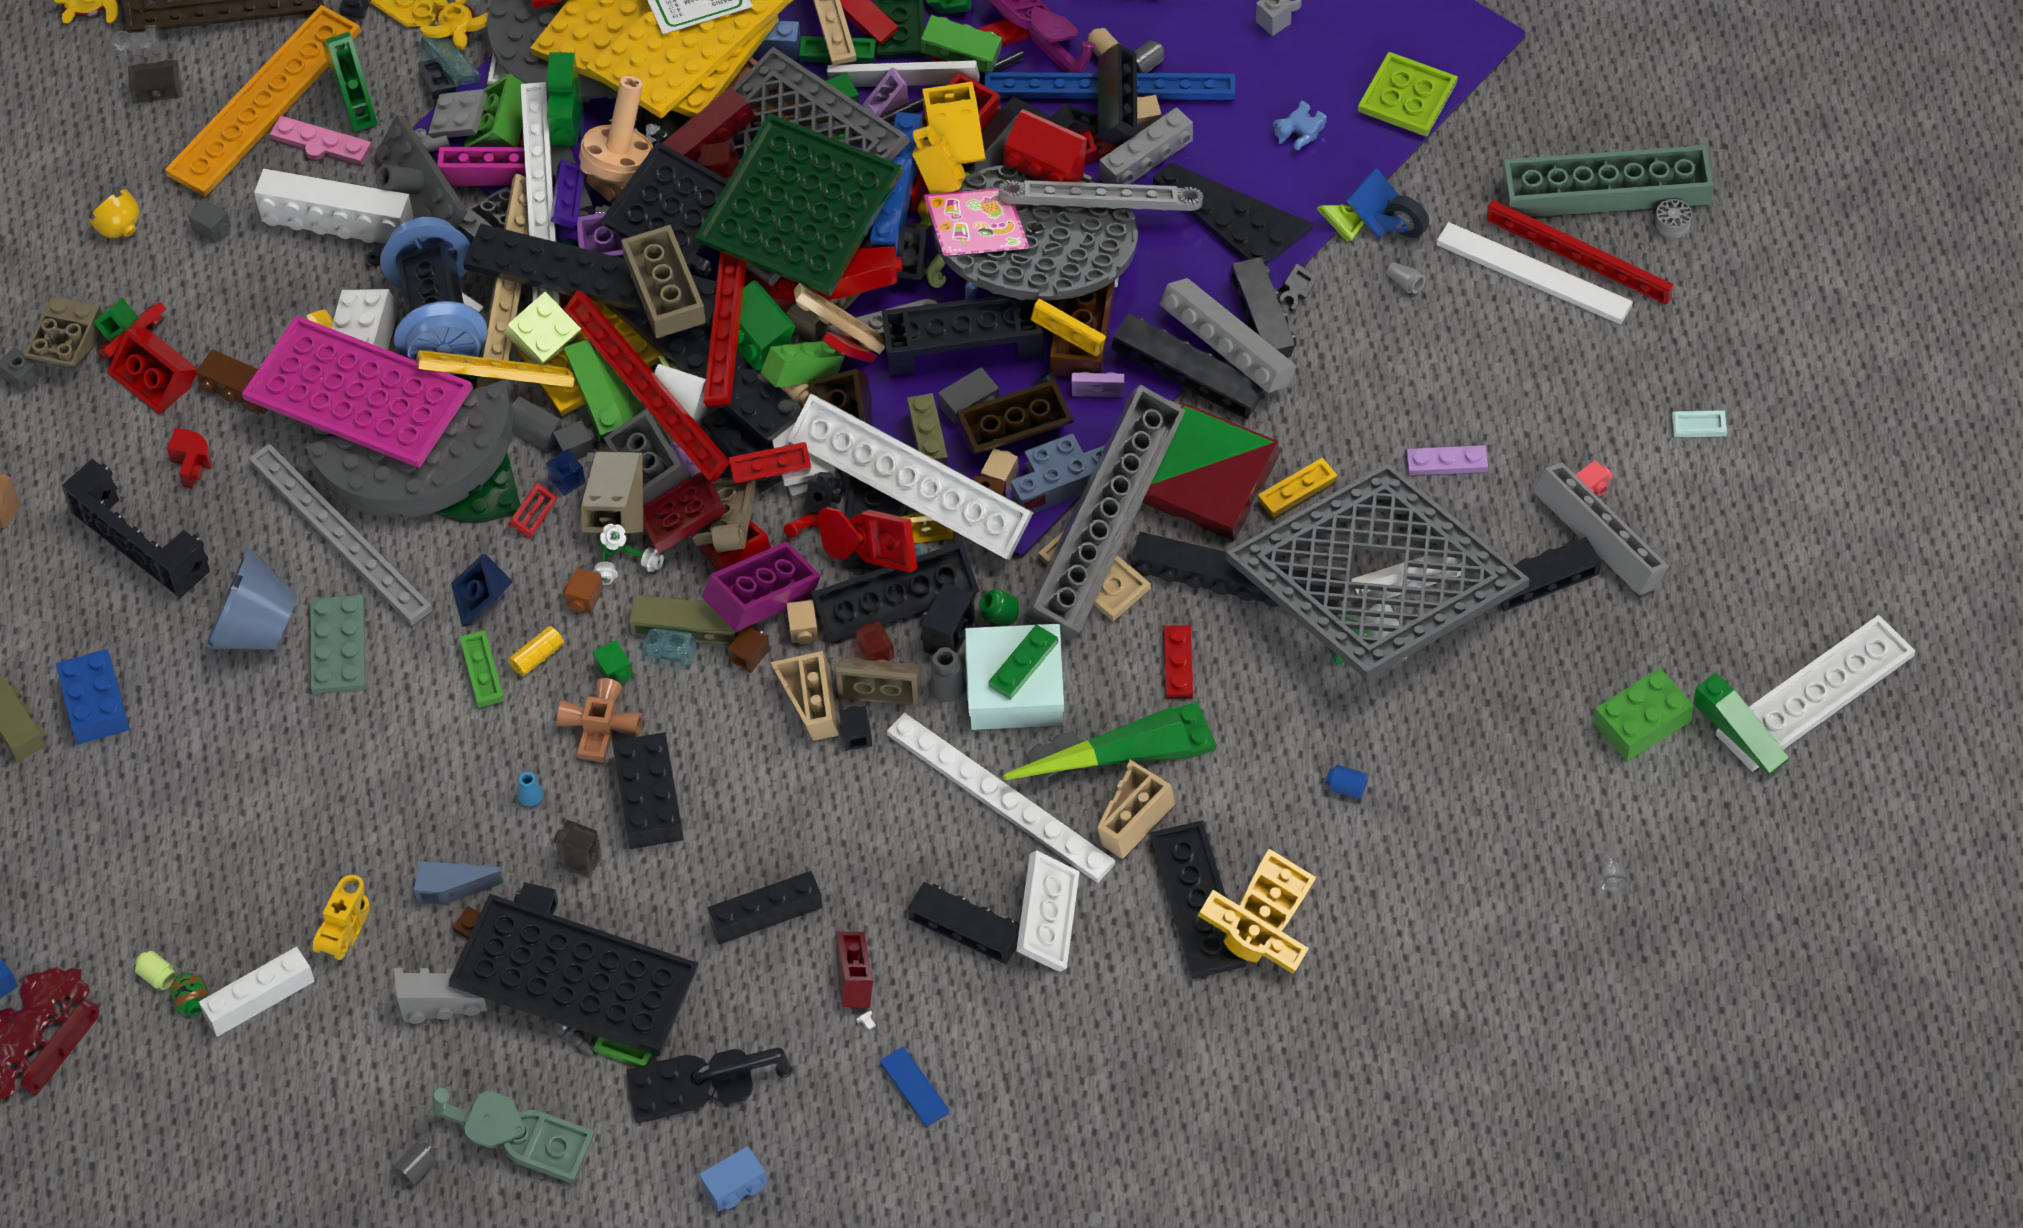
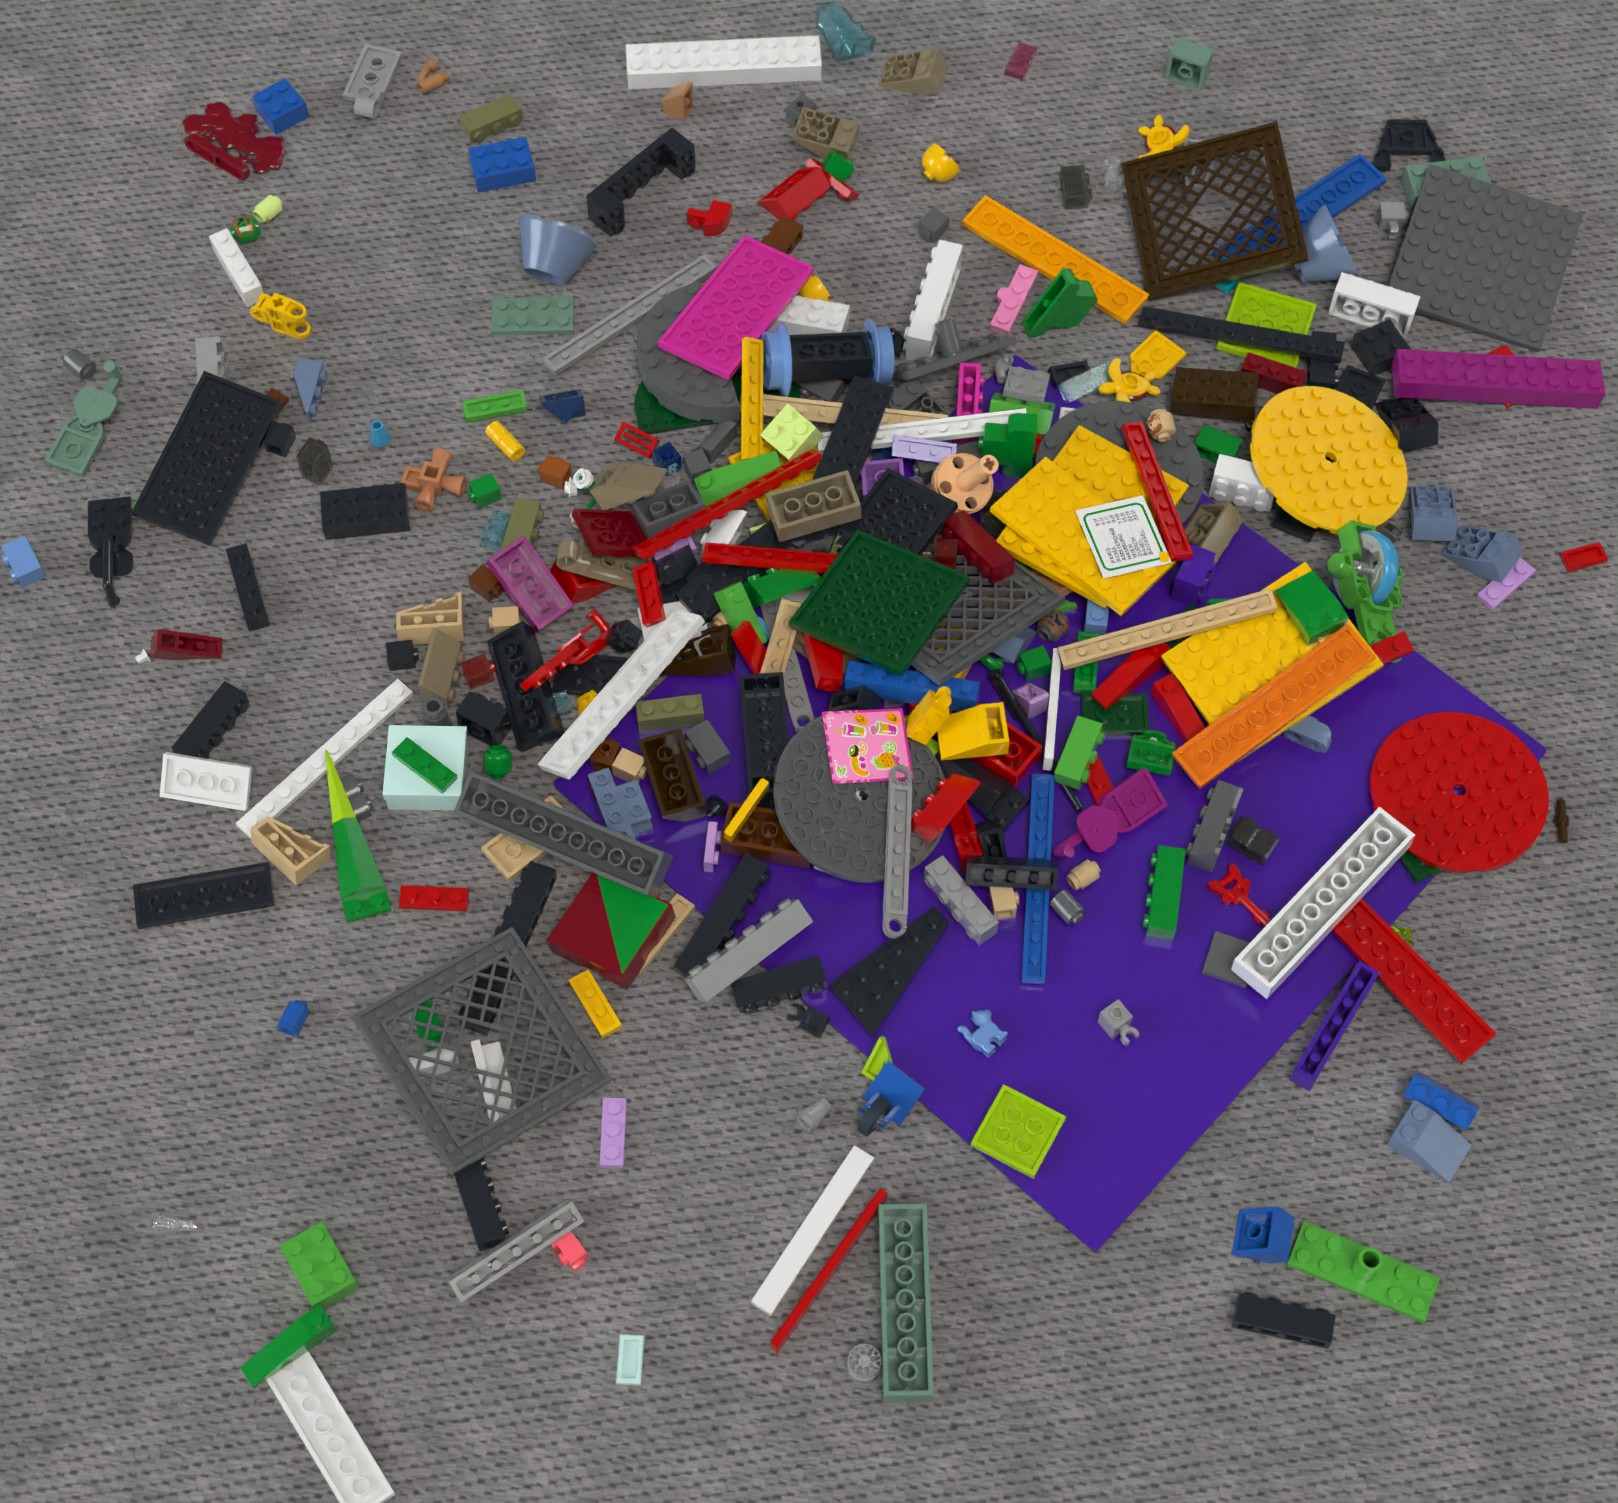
camera: 90 degrees right, 5 degrees up
blue tile [880,1046,950,1127] -> none
yellow slope [1197,849,1316,974] -> none

